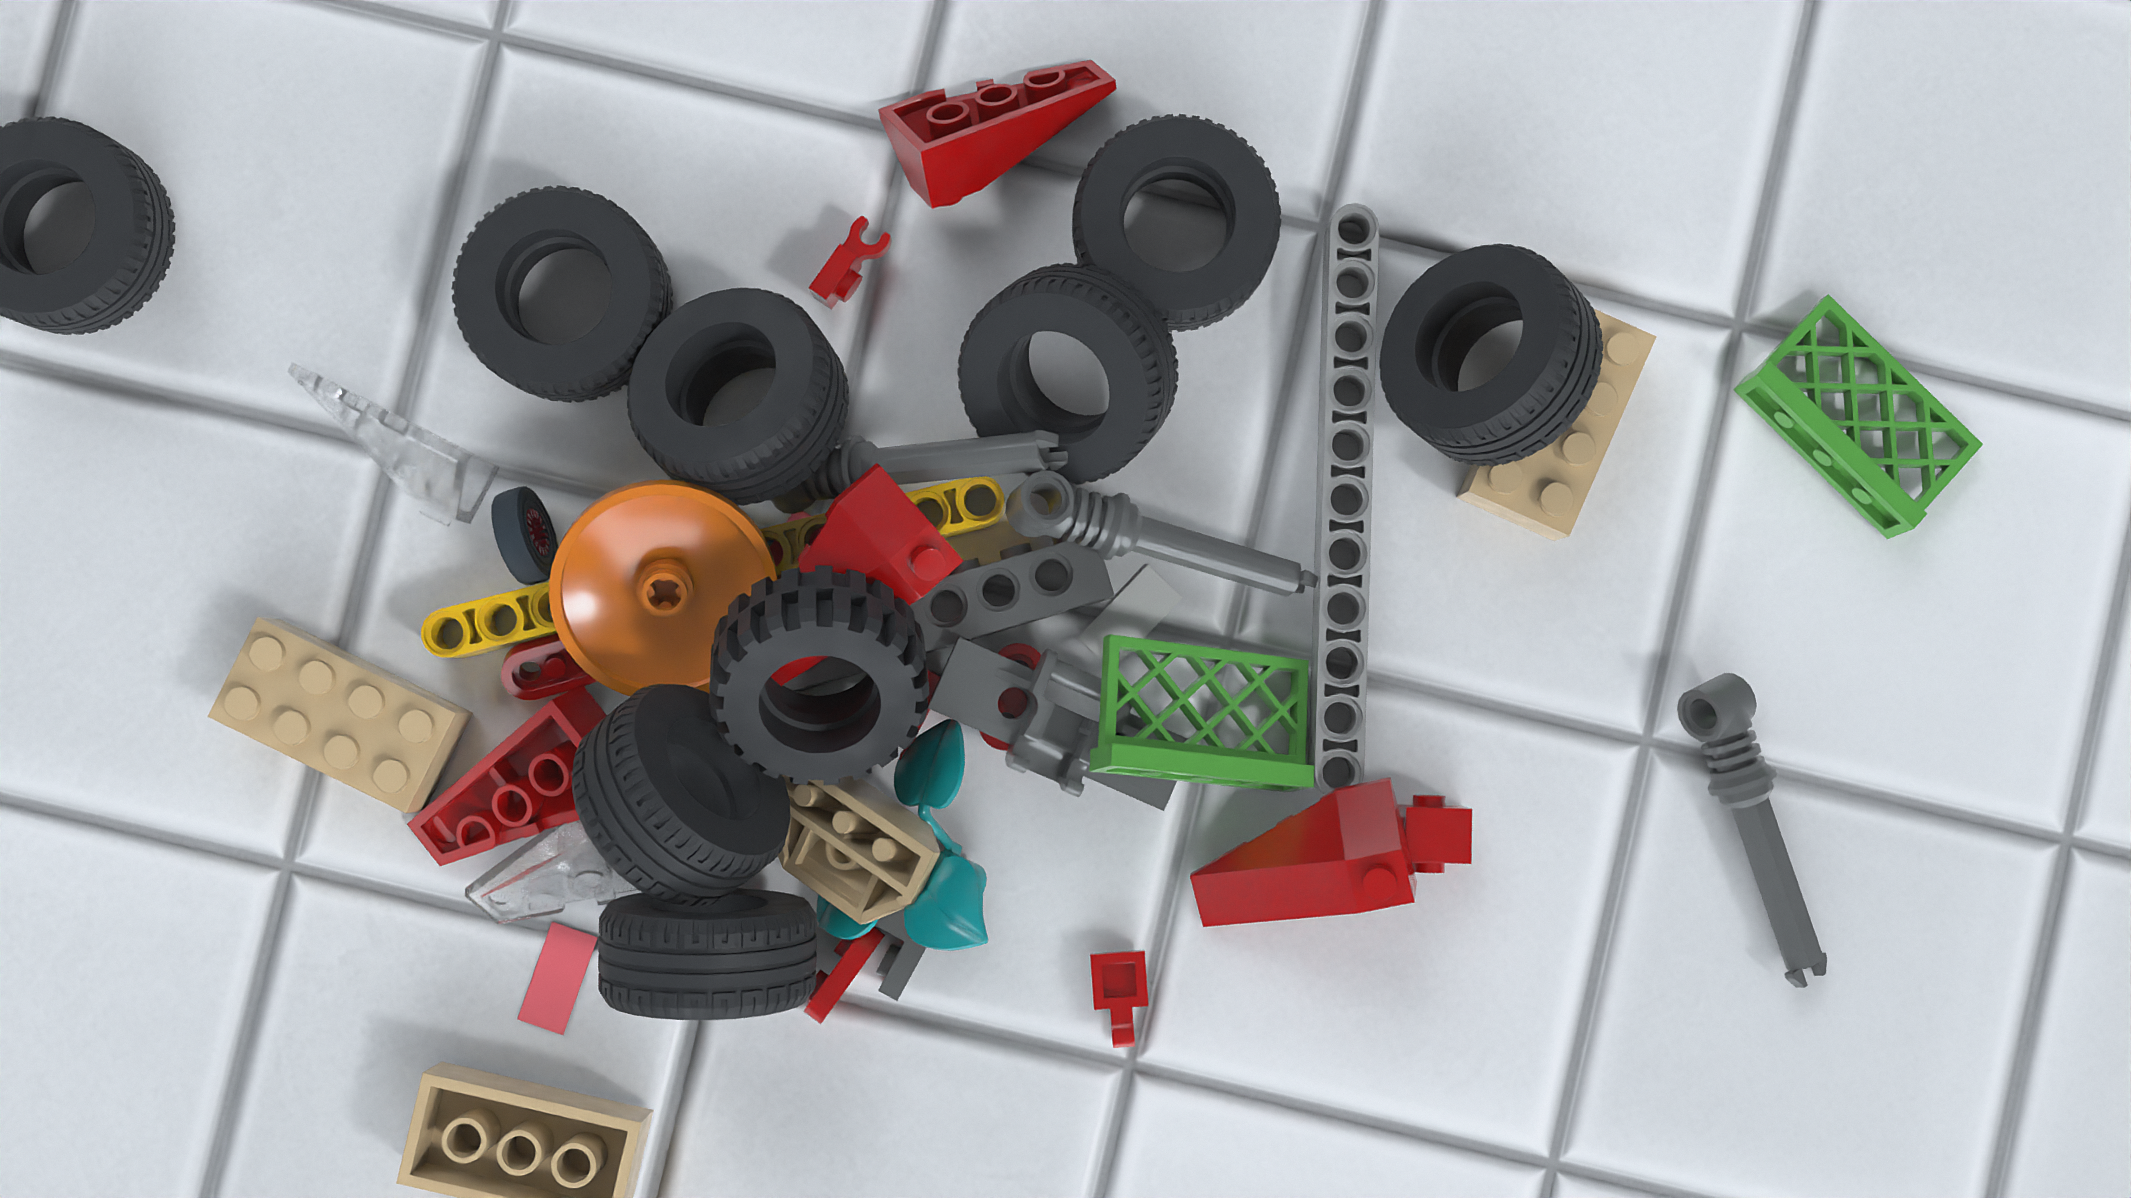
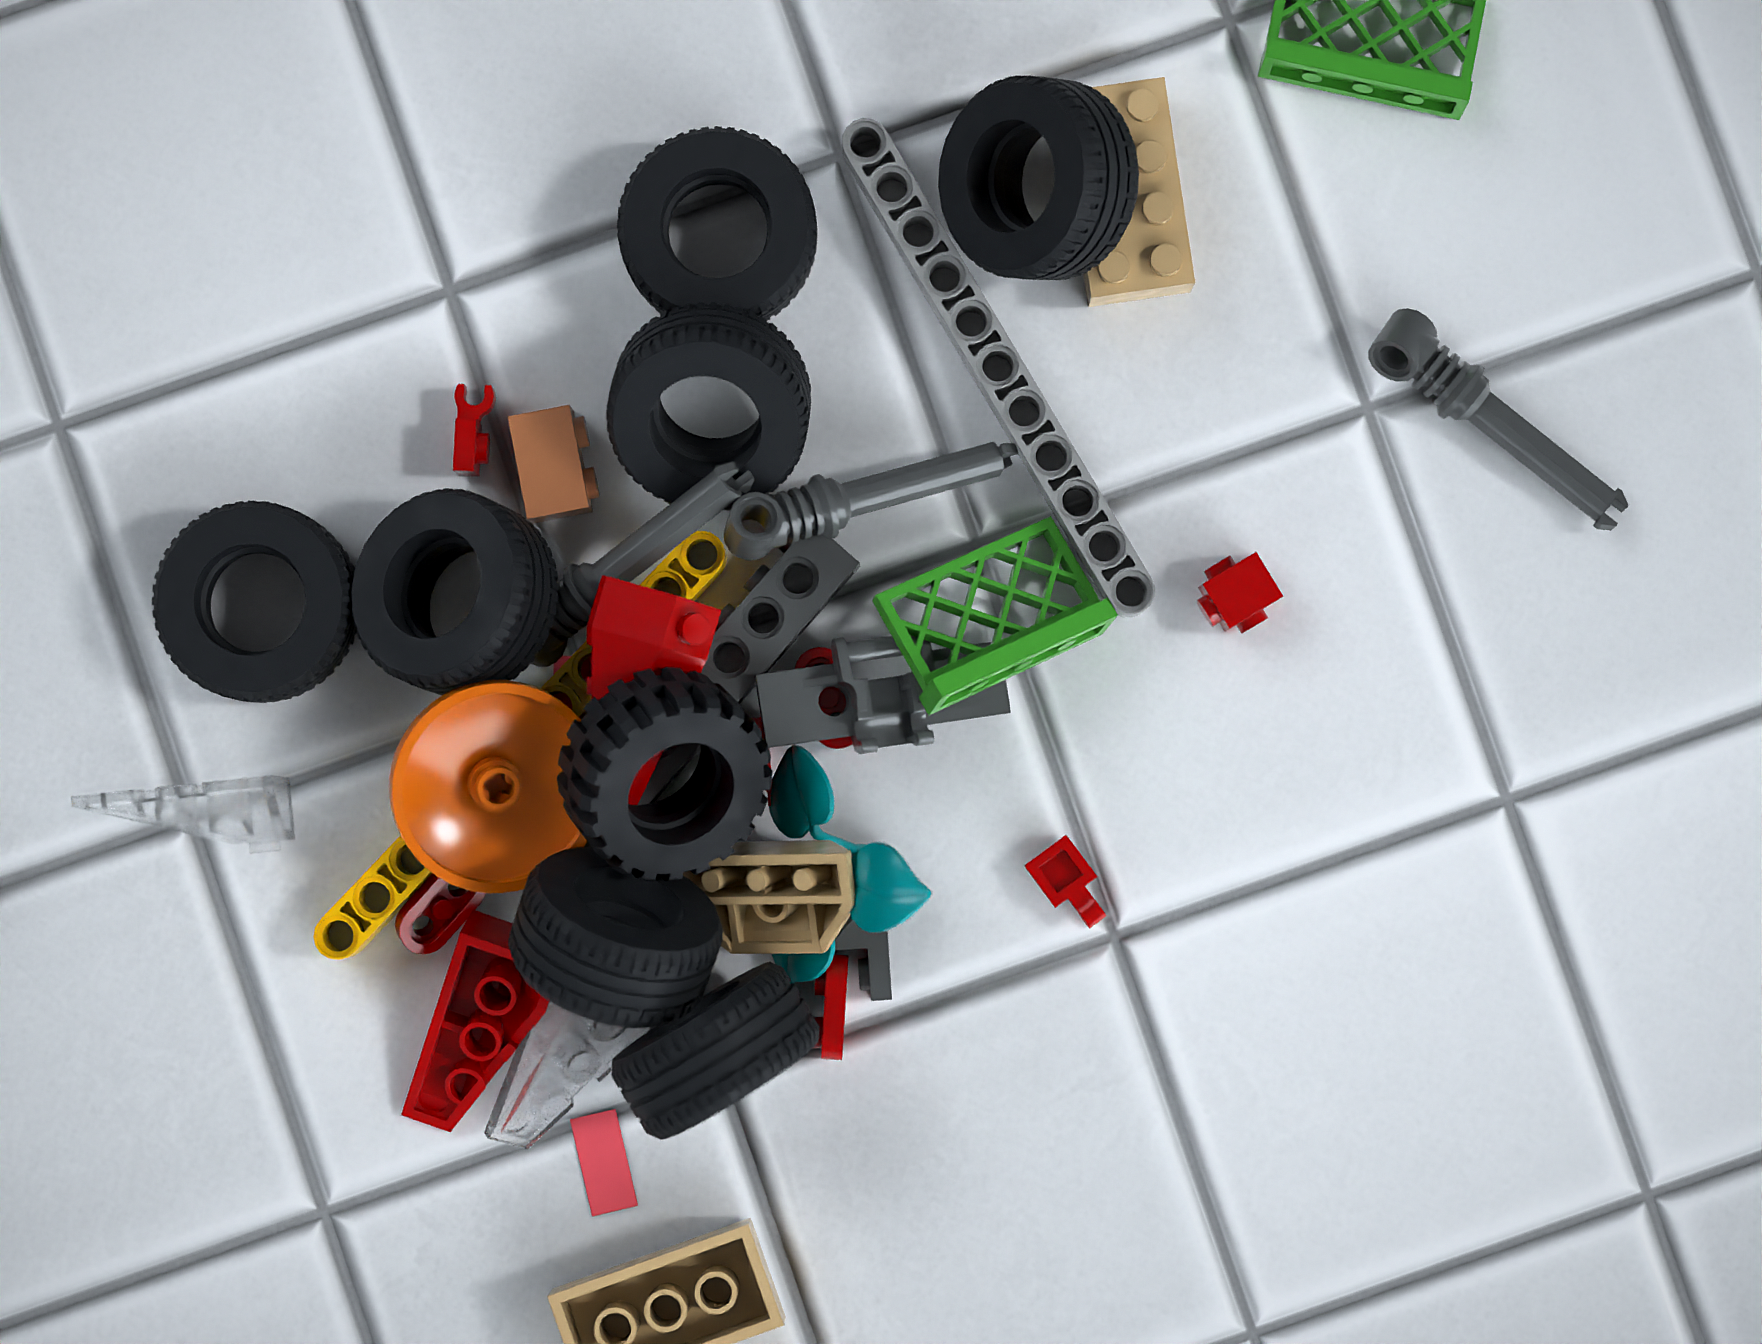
camera: 25 degrees left, 0 degrees up
tan brick [207,617,473,813] -> none
black bush [491,486,558,586] -> none
red wedge [878,60,1117,209] -> none
white sticker [1077,565,1183,664] -> none
red wedge [1190,777,1417,927] -> none
none -> nougat brick [507,405,600,524]

